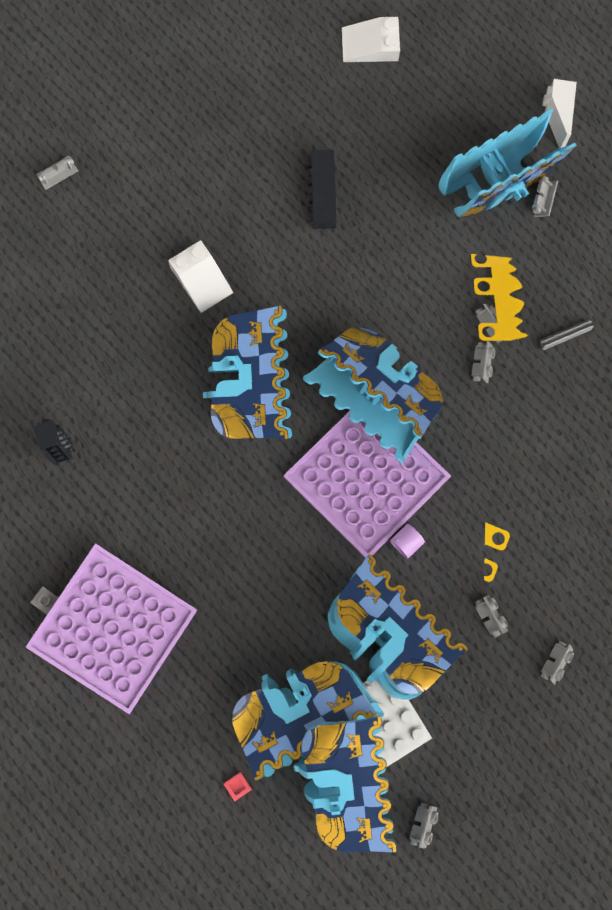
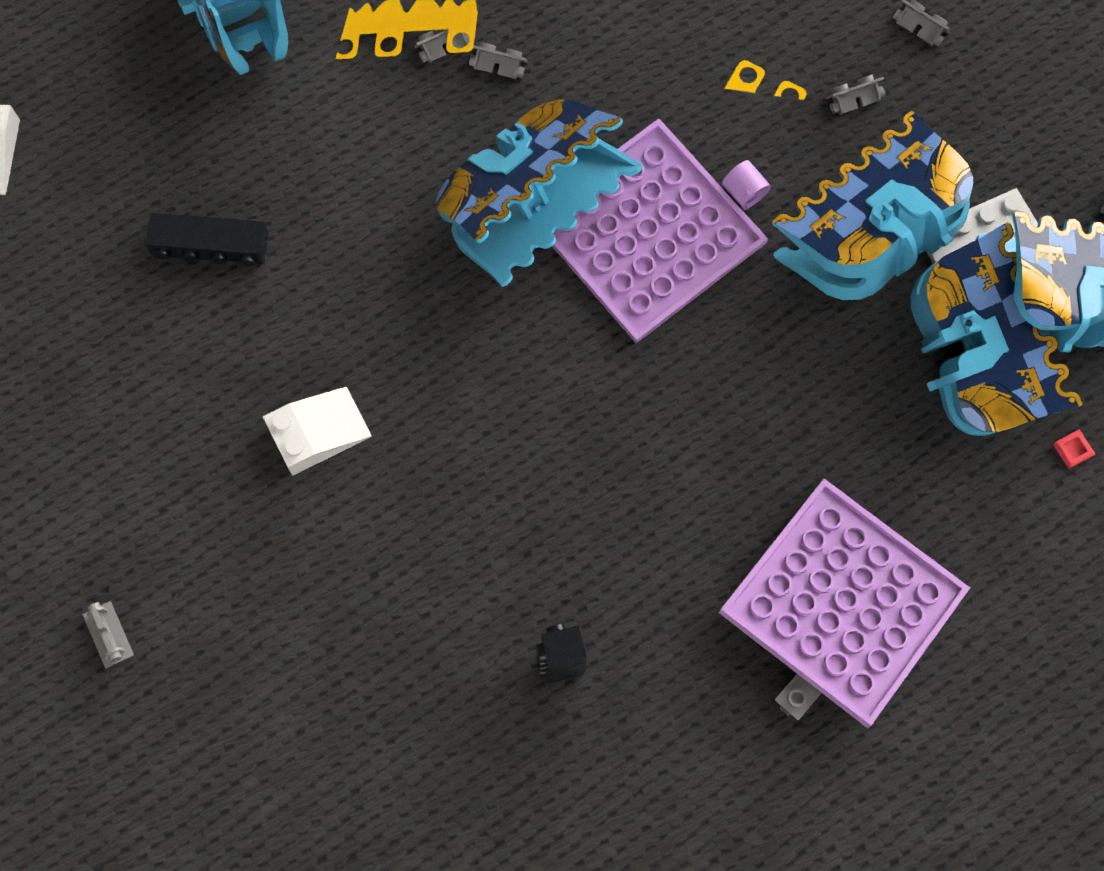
camera: 80 degrees left, 5 degrees down
animal [203,306,292,439] -> none

